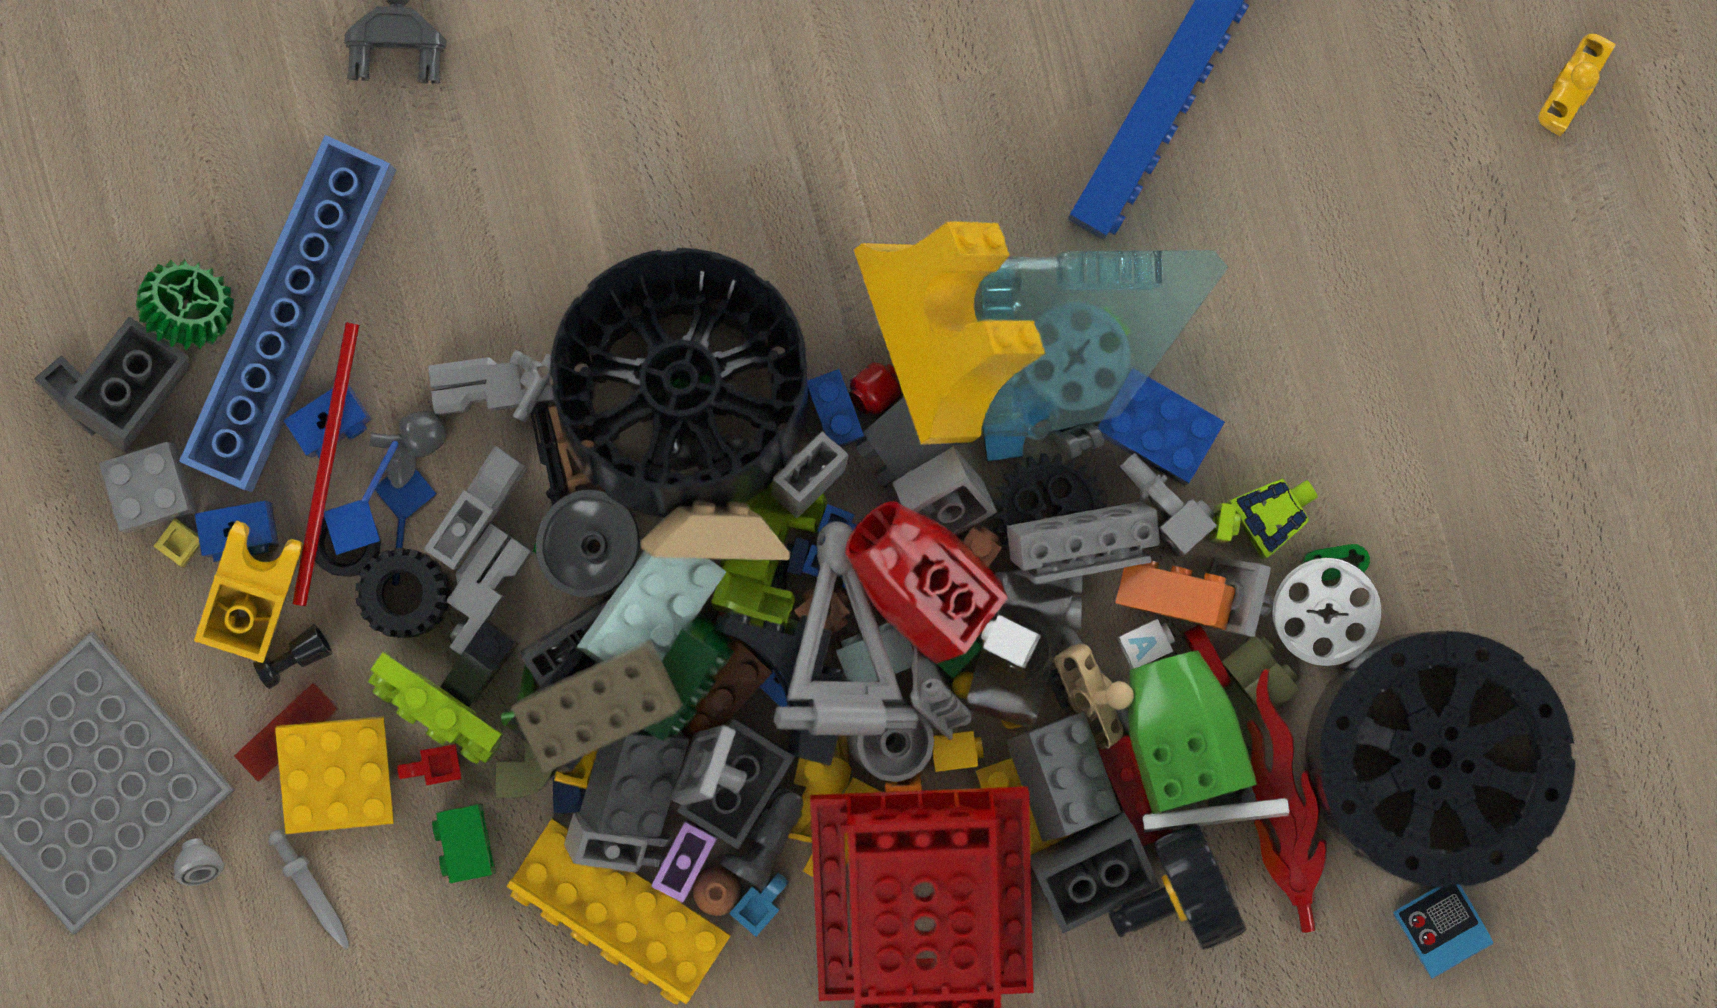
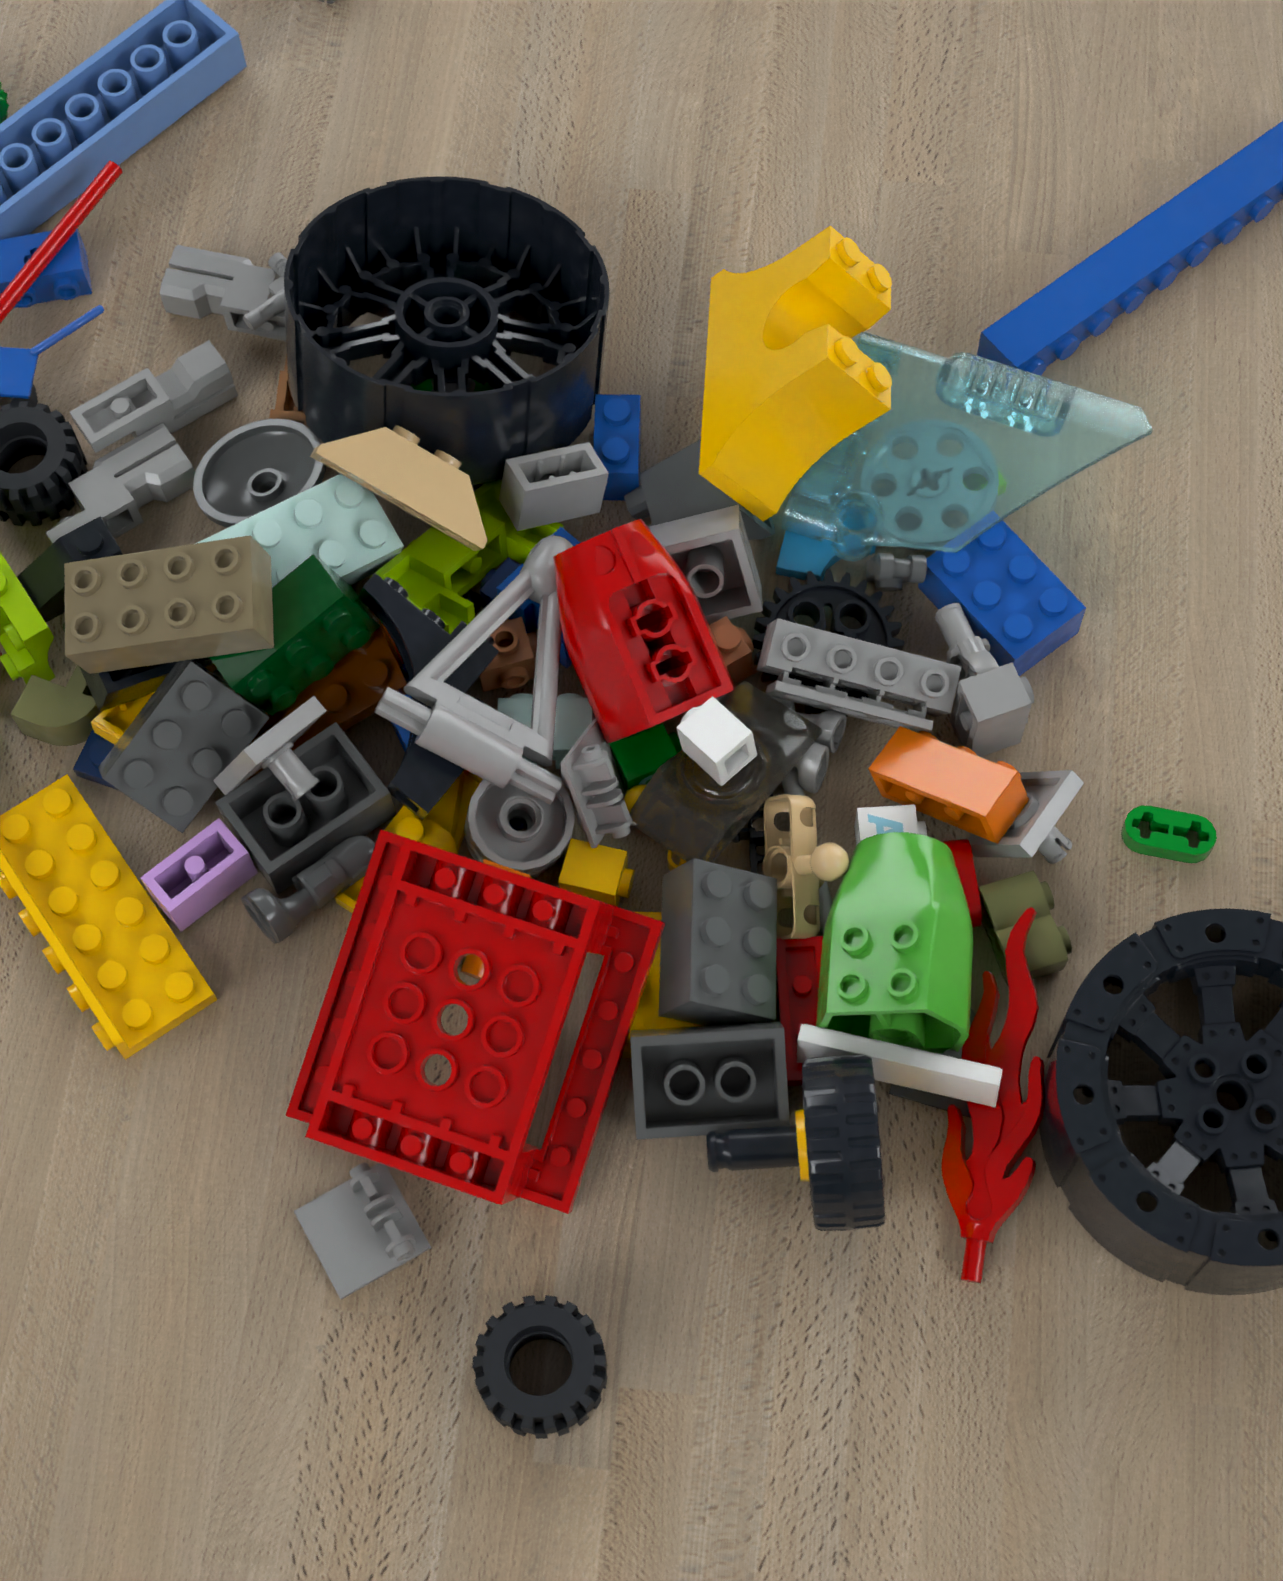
camera: 25 degrees right, 20 degrees down
dark grey piece [369,411,447,489] -> none
blue piece [375,469,437,586] -> none
black piece [530,403,567,506] -> none
light grey hinge [564,813,671,872] -> none
nougat brick [693,866,742,916] -> none
dark azure plate [729,872,789,937] -> none
red head [849,362,902,415] -> none
lime plate [1209,503,1241,544] -> none
torso [1226,478,1318,559] -> none
white wedge [1272,558,1381,666] -> none
slope [1393,884,1493,979] -> none

